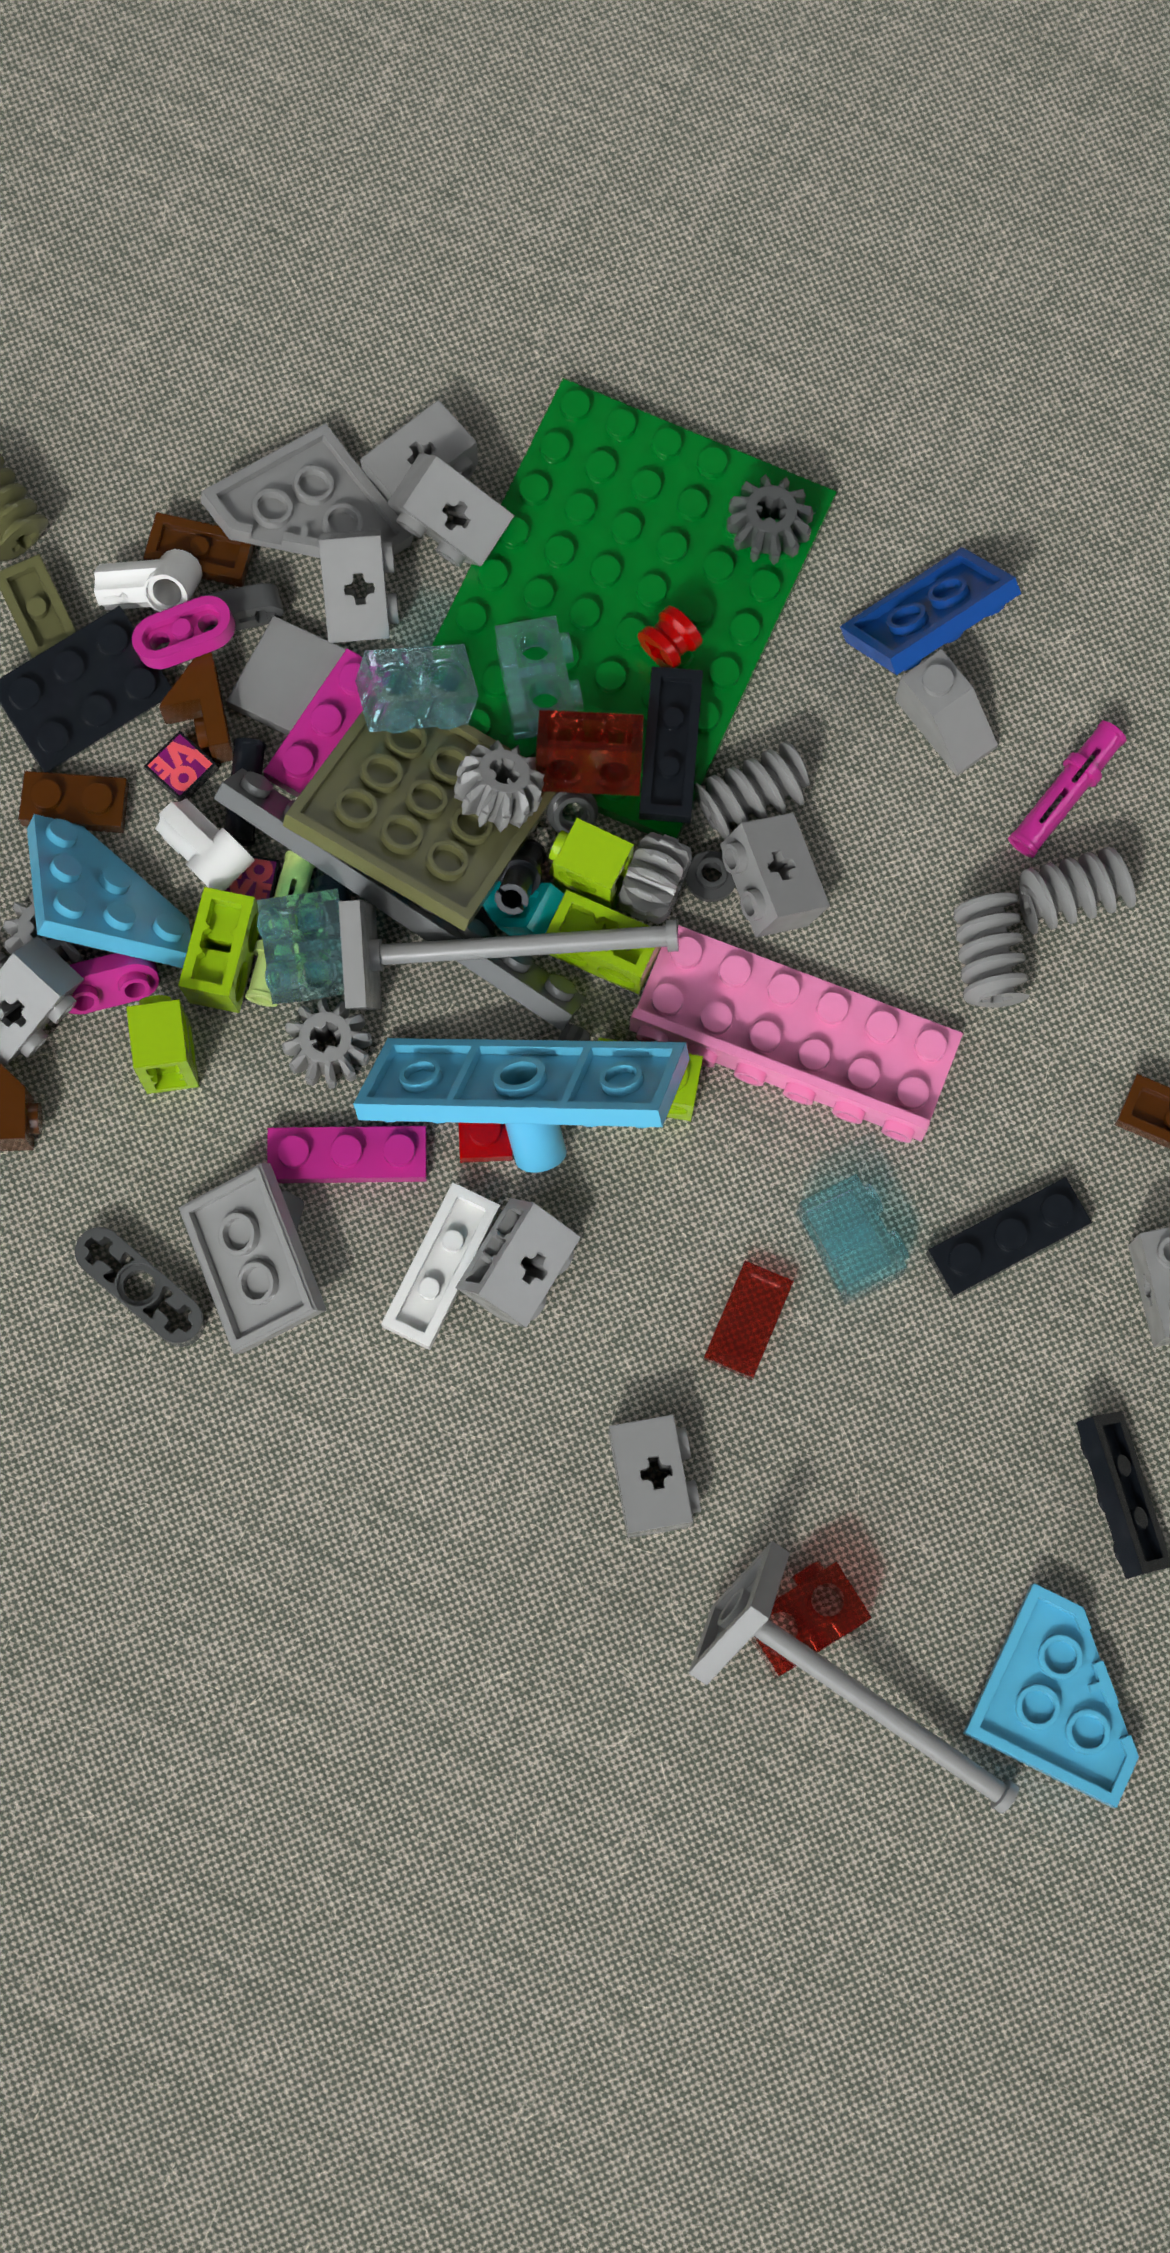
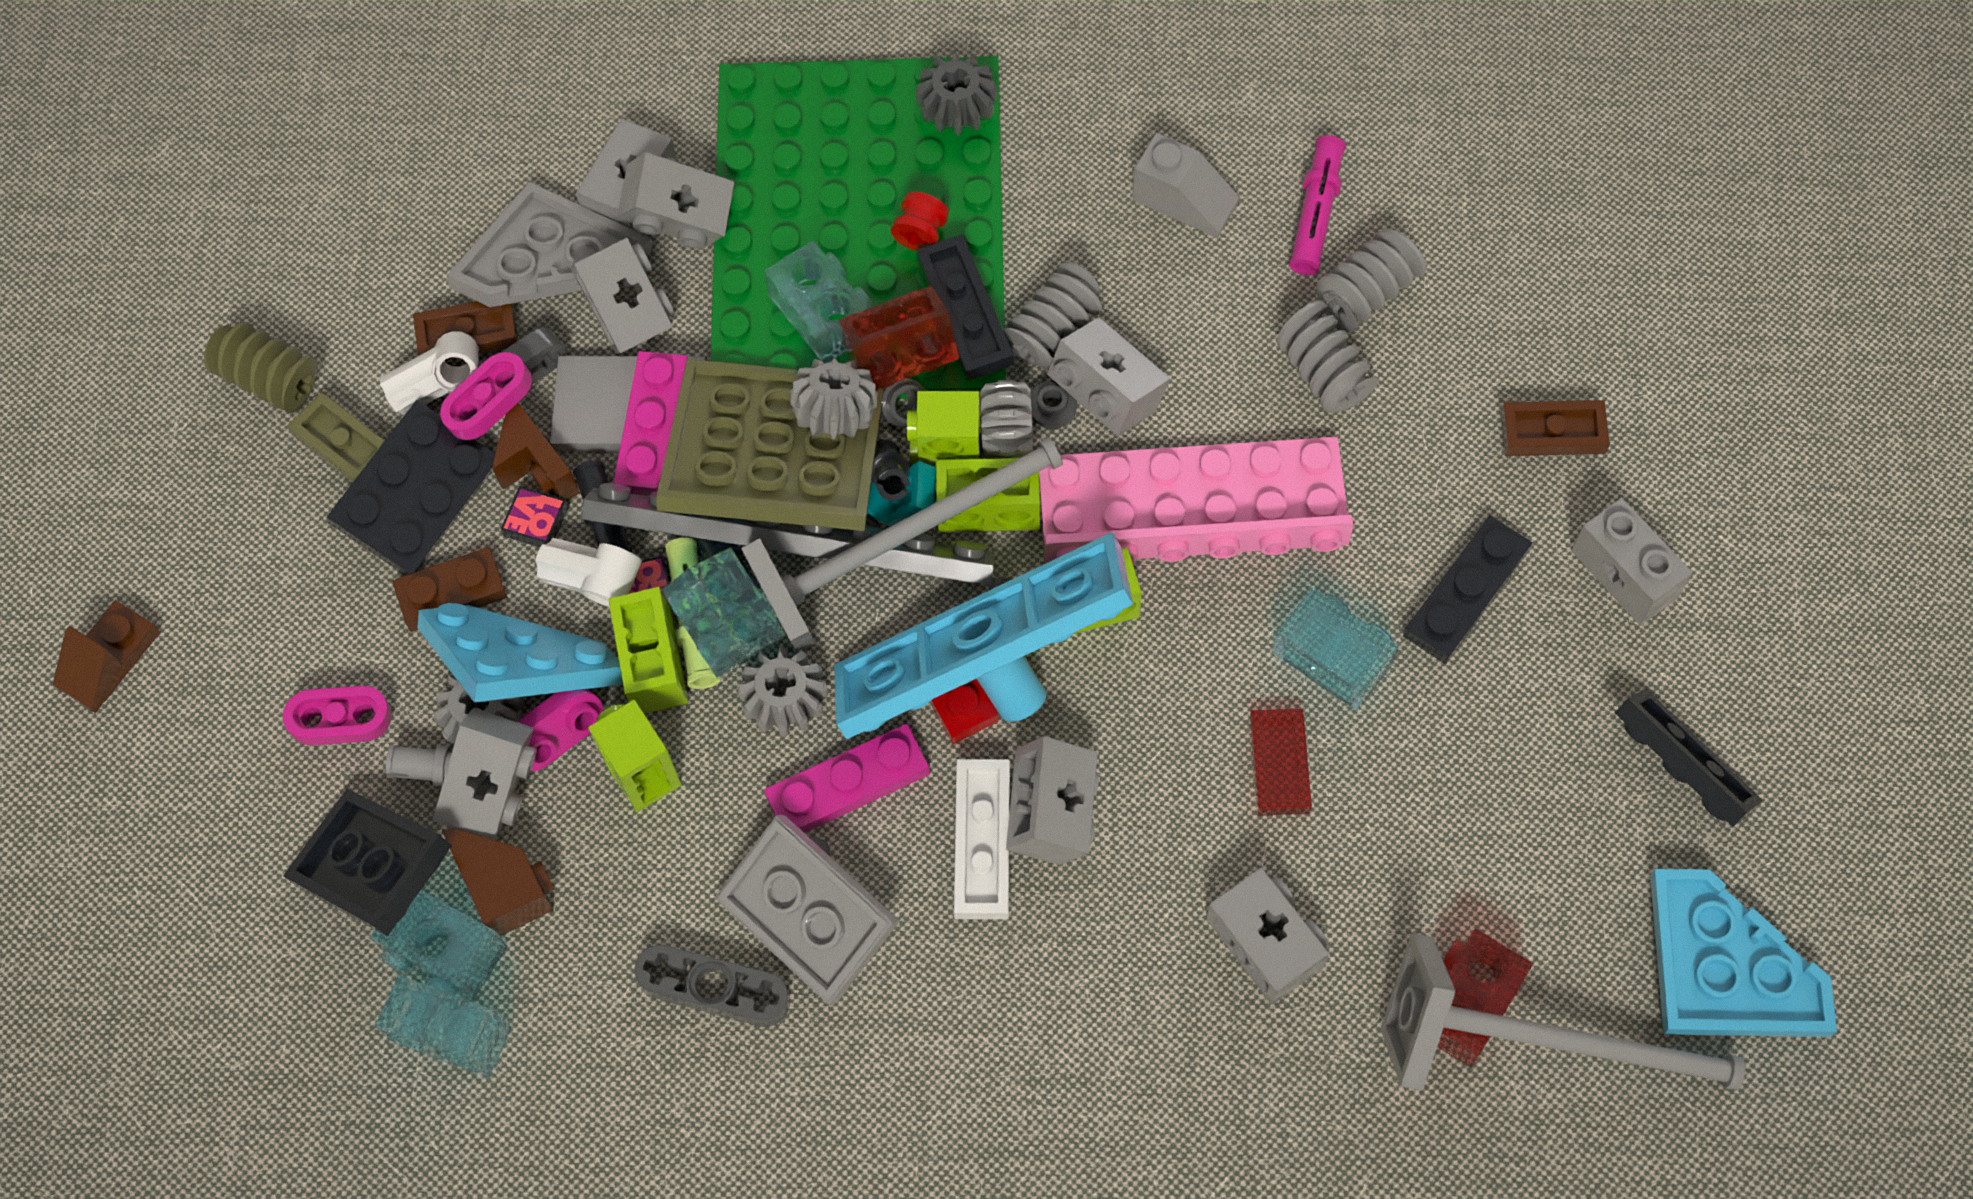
camera: 20 degrees left, 10 degrees down
clear light blue brick [355,644,479,733] -> none
blue plate [839,547,1021,675] -> none

